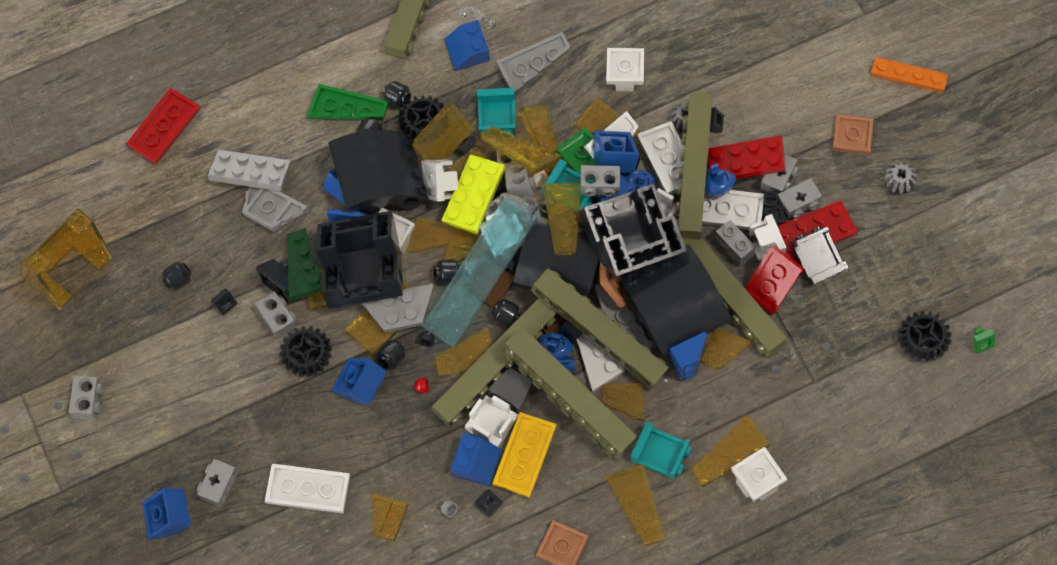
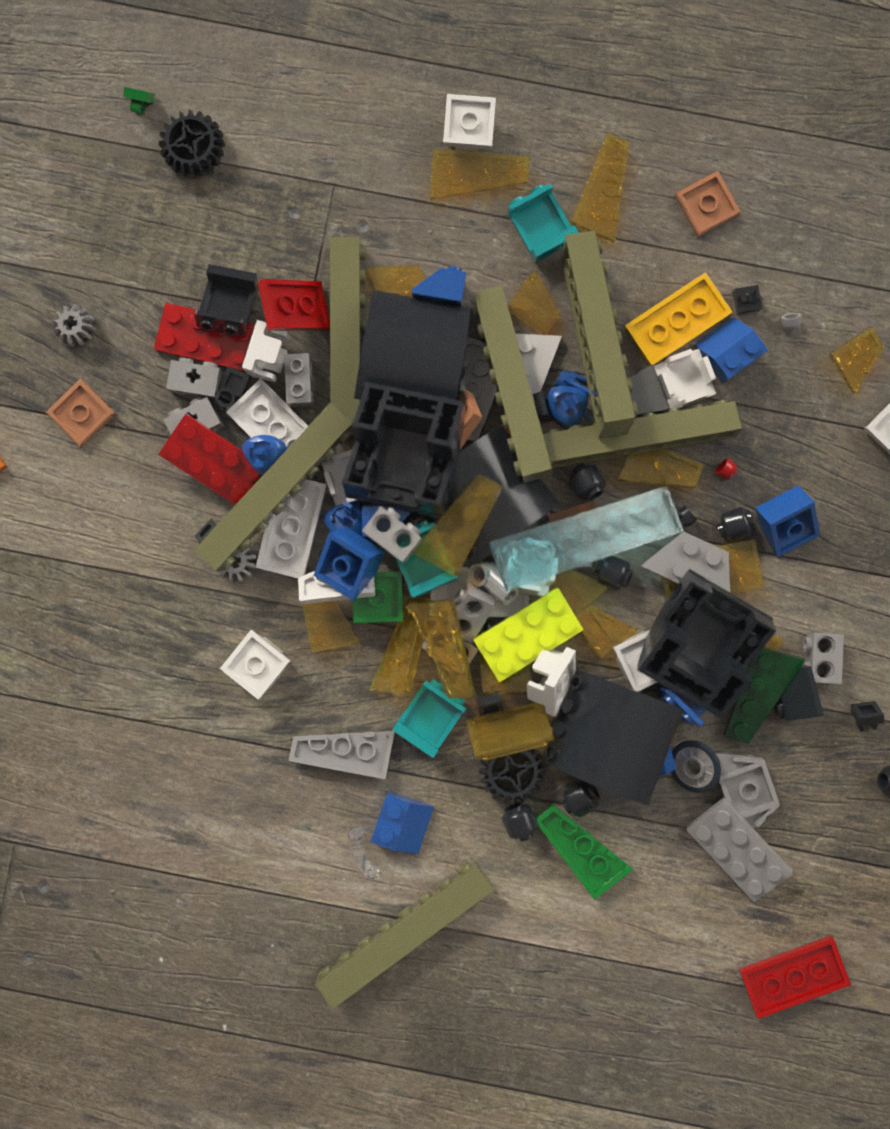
camera: 145 degrees left, 20 degrees up
black gear [280,326,332,377] -> none
none -> wheel [671,740,721,793]

